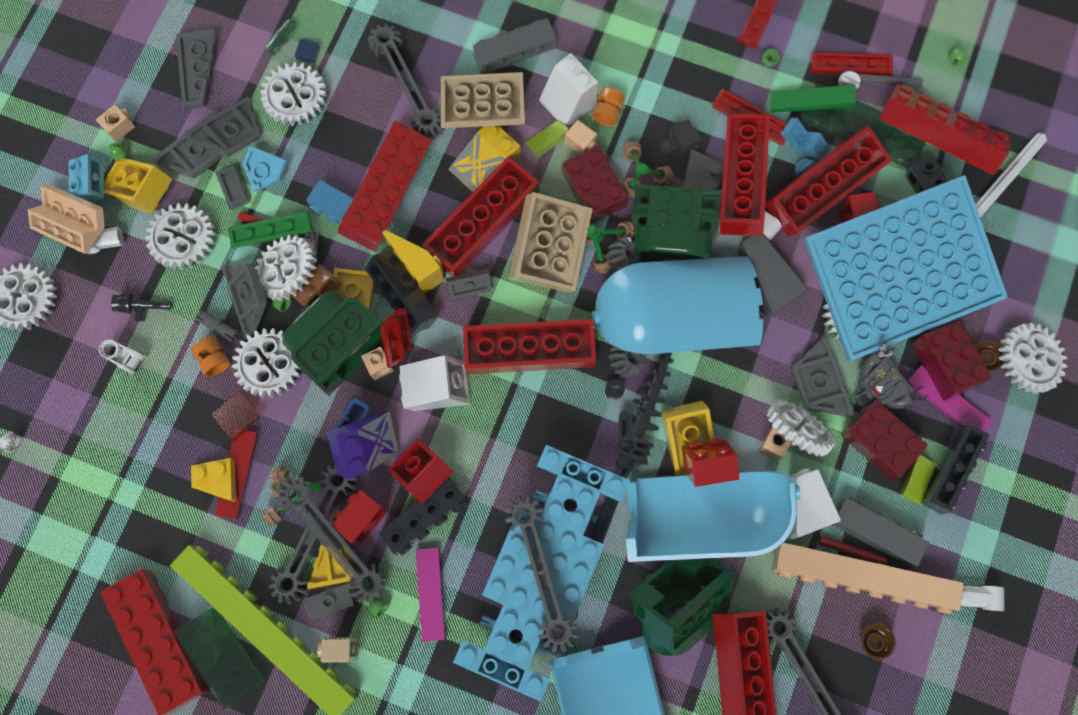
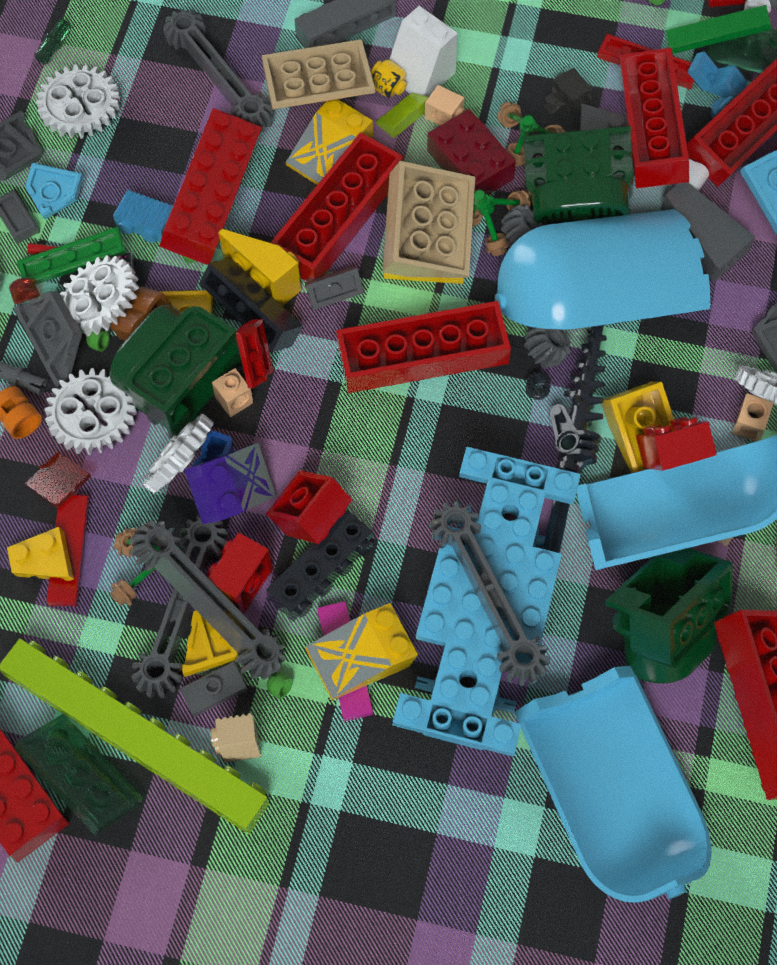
camera: 10 degrees left, 10 degrees down
dark blue tile [294,39,320,64] -> none
white slope [399,355,471,411] -> none
orange wheel [592,87,626,127] -> none
none -> clear red tile [9,278,40,304]
none -> white gear [142,414,214,494]
none -> yellow slope [305,603,418,701]
none -> yellow head [370,59,408,98]

